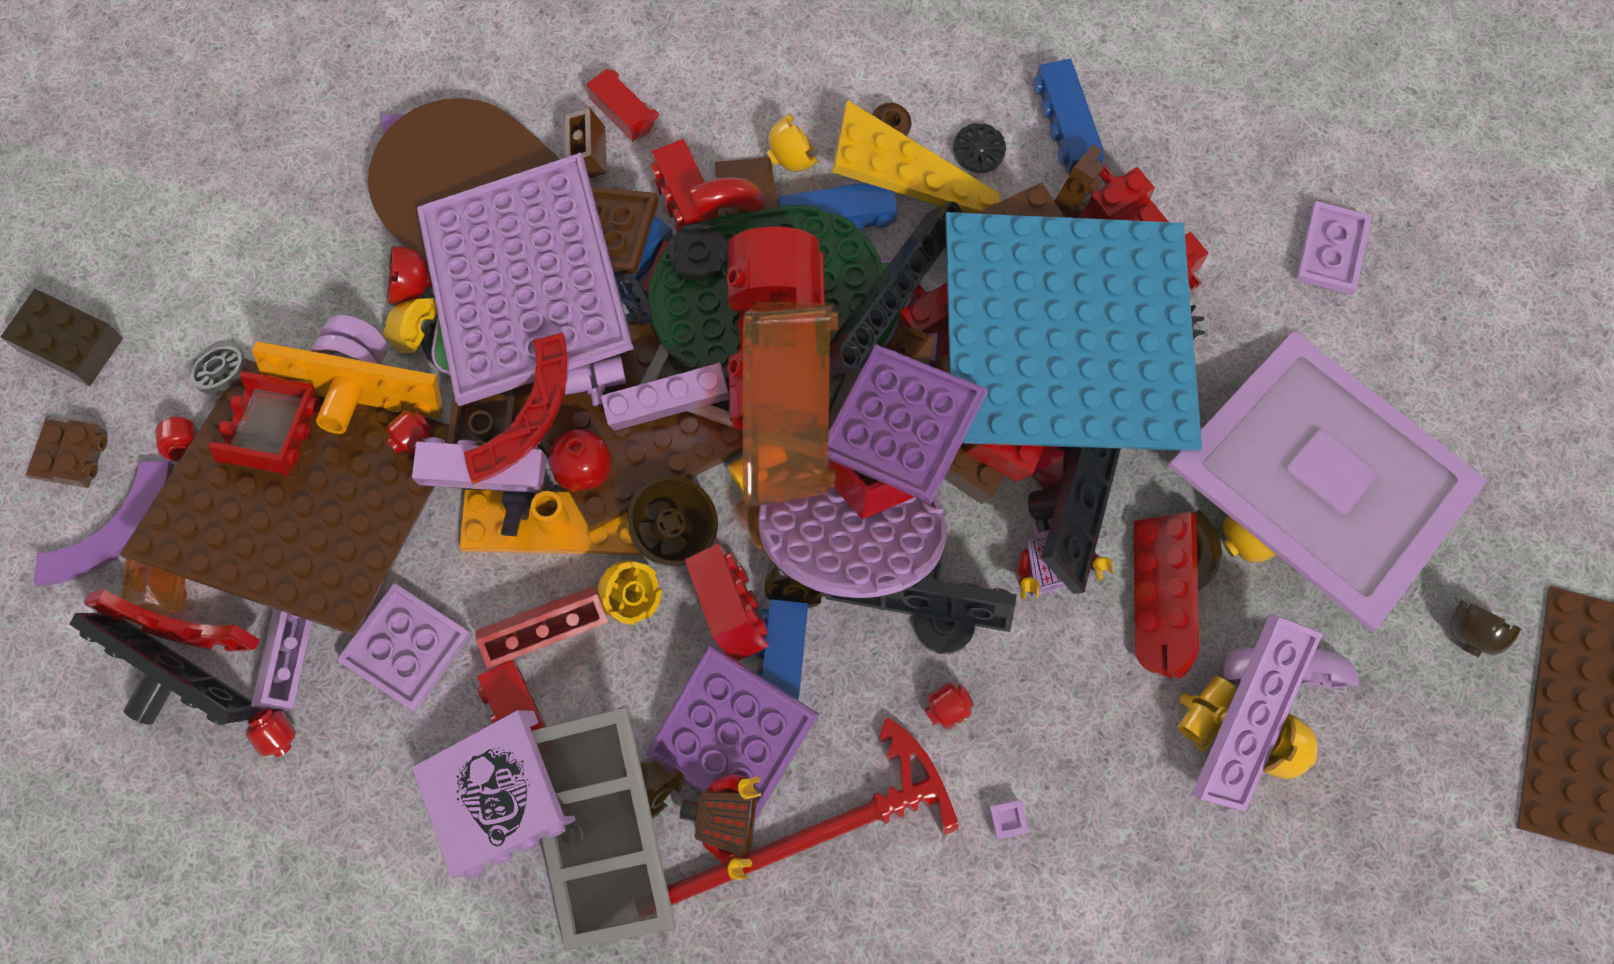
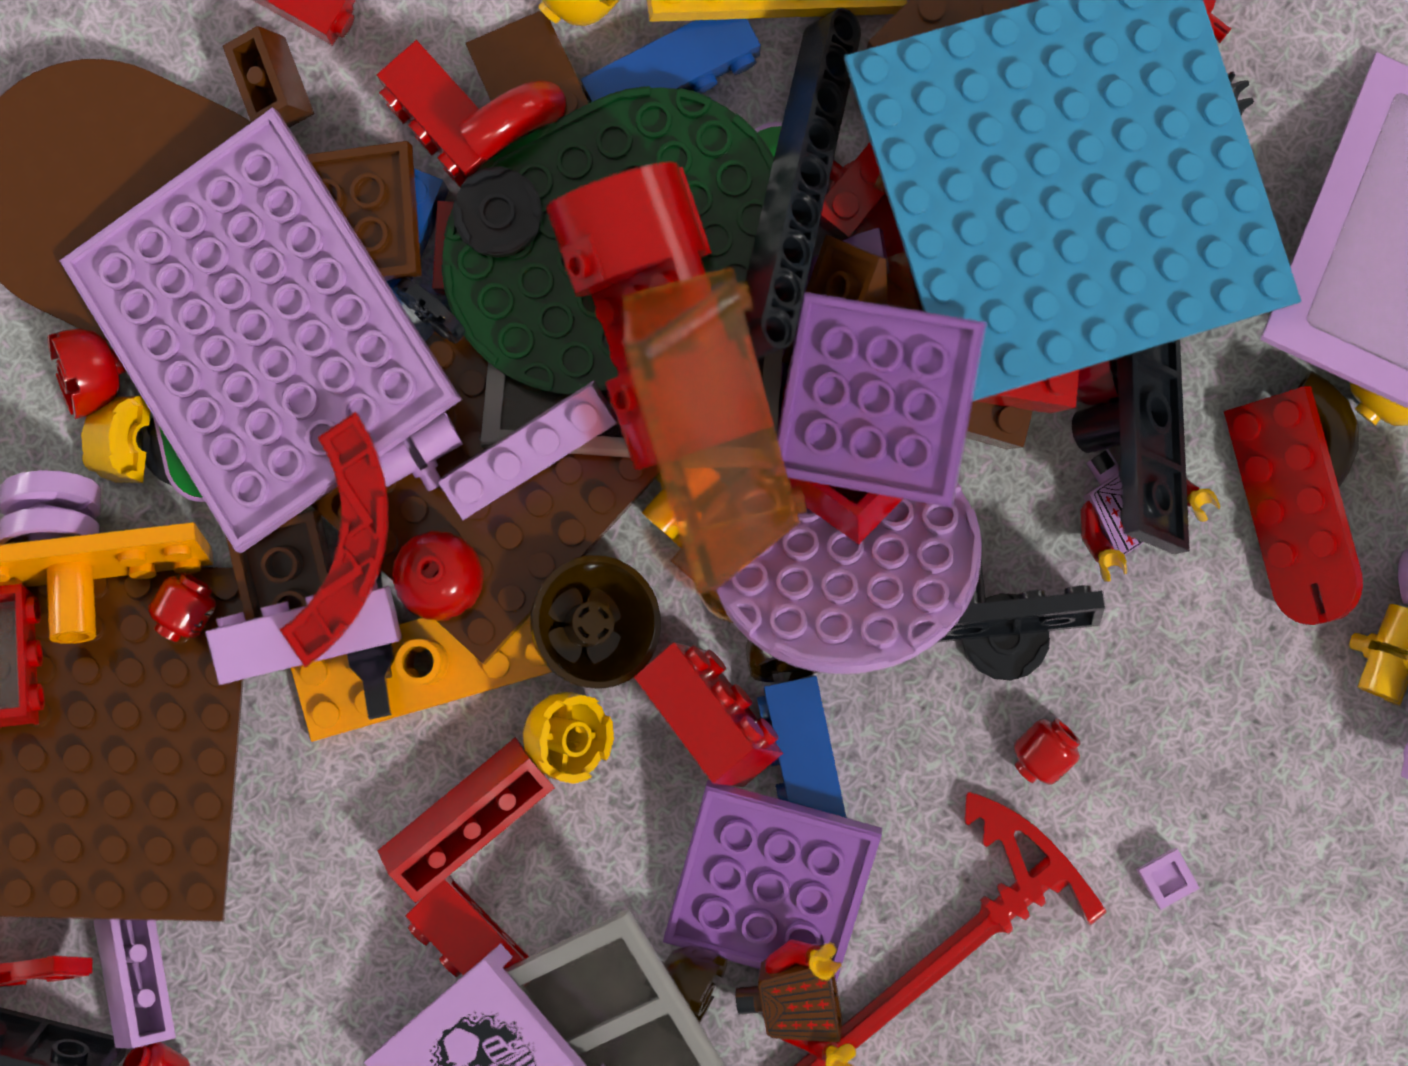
camera: 10 degrees left, 15 degrees up
lavender plate [337,583,472,713] -> none

